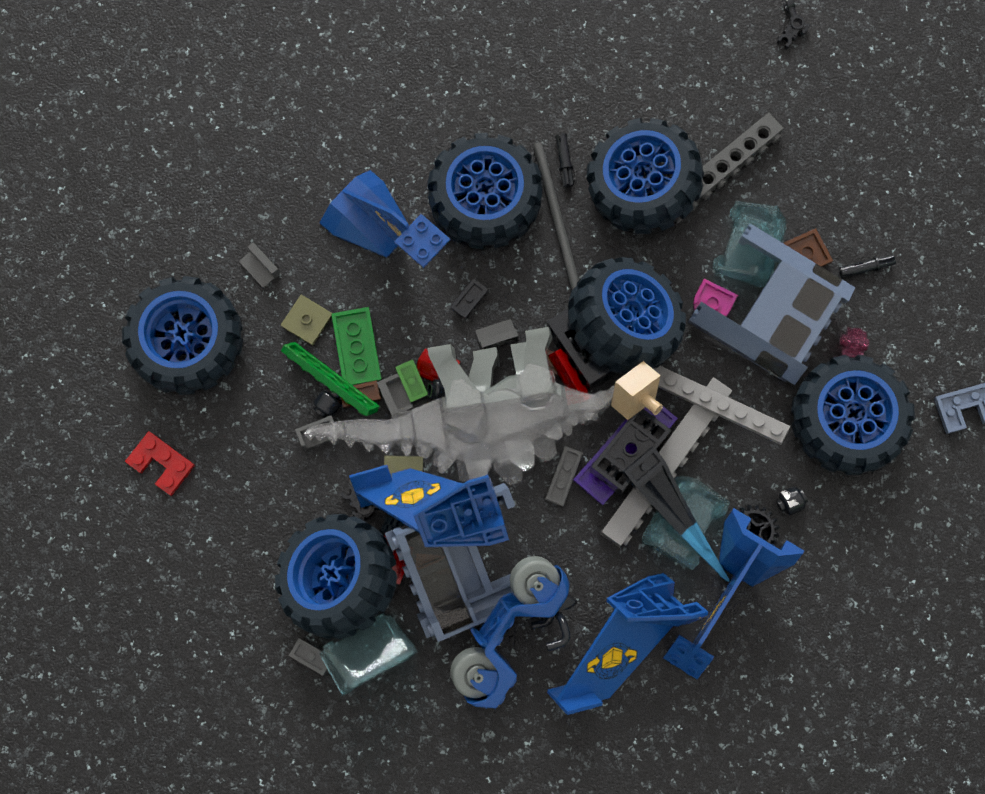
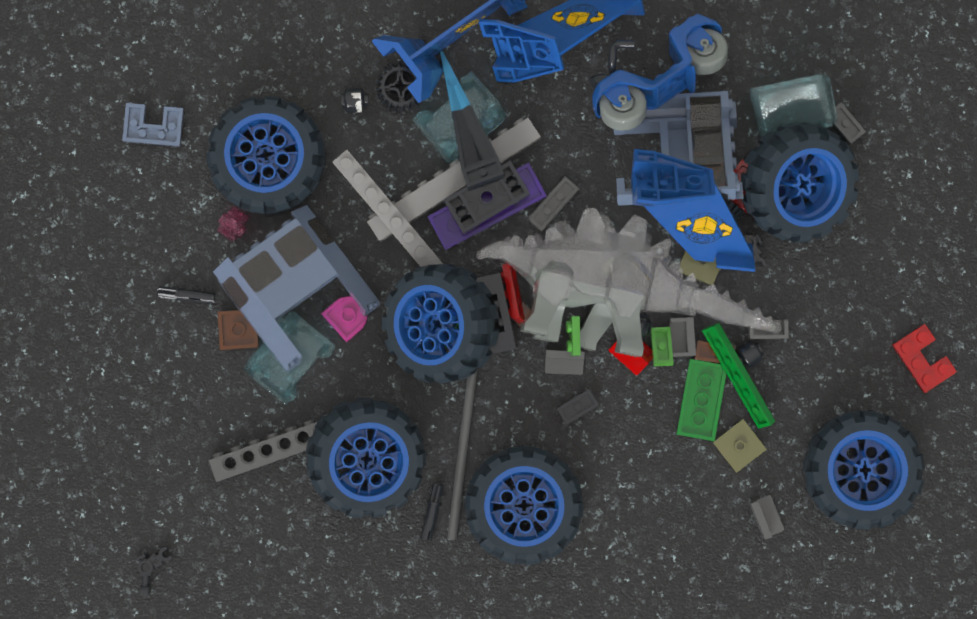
camera: 160 degrees left, 10 degrees up
blue piece [319,170,450,268] -> none
tan brick [611,361,663,420] -> none
none -> bright green plate [566,316,581,356]

